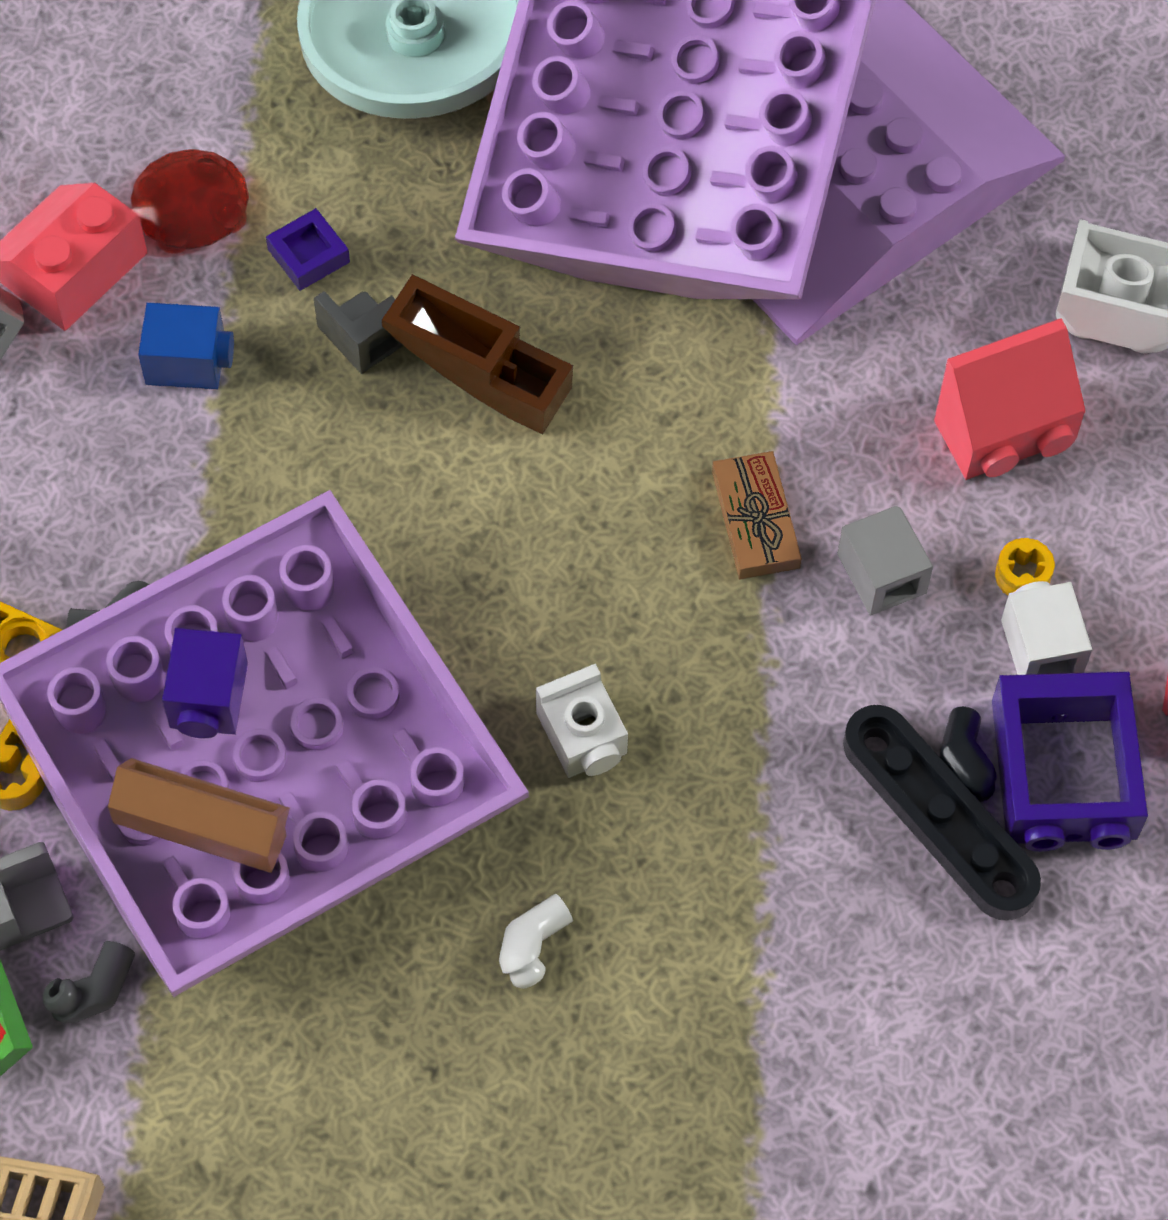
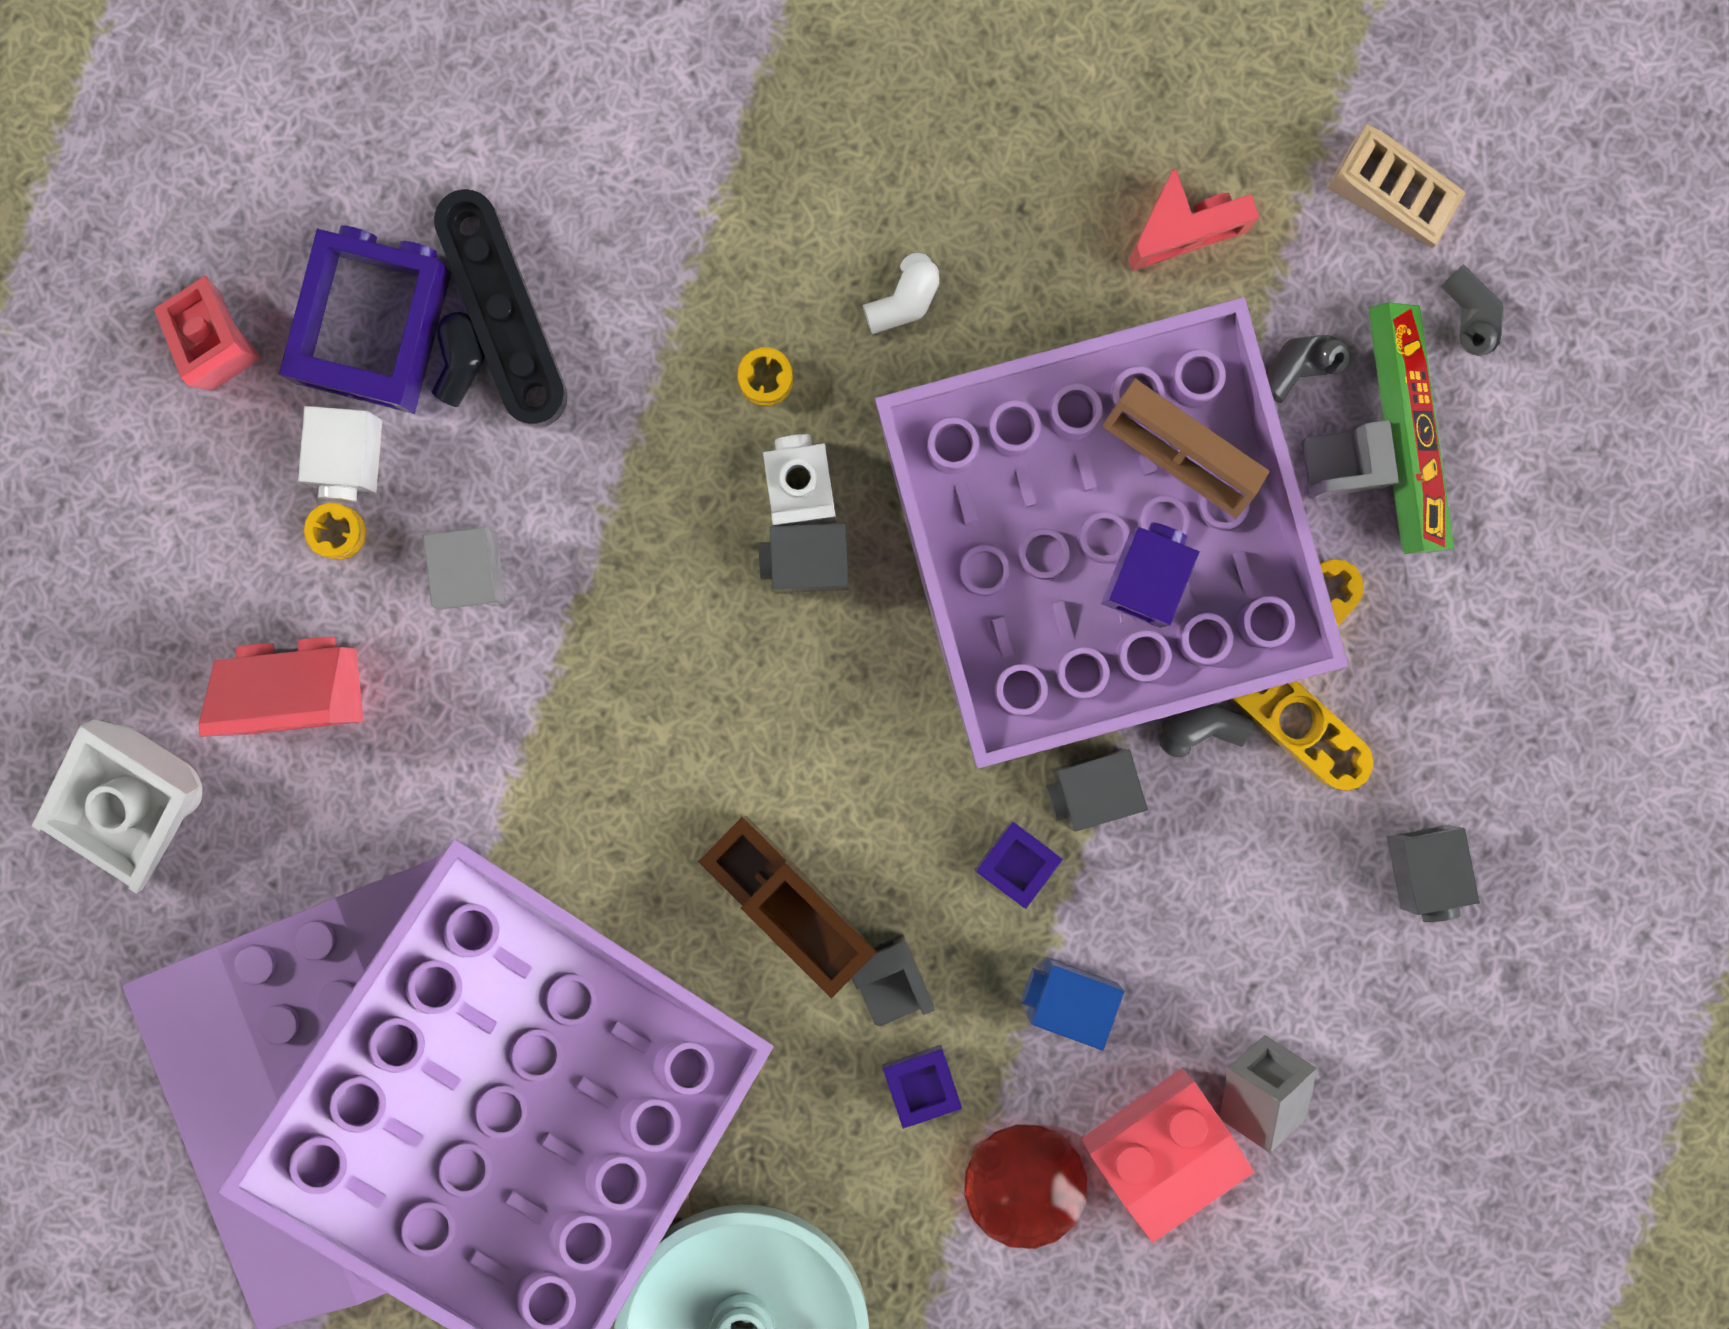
camera: 165 degrees left, 25 degrees up
medium nougat tile [712,451,802,580] -> none
none -> yellow bush [737,347,793,406]
none -> dark grey brick [759,523,849,593]
none -> dark purple plate [974,820,1063,909]
none -> dark grey brick [1045,748,1148,832]
none -> coral slope [1128,168,1260,271]

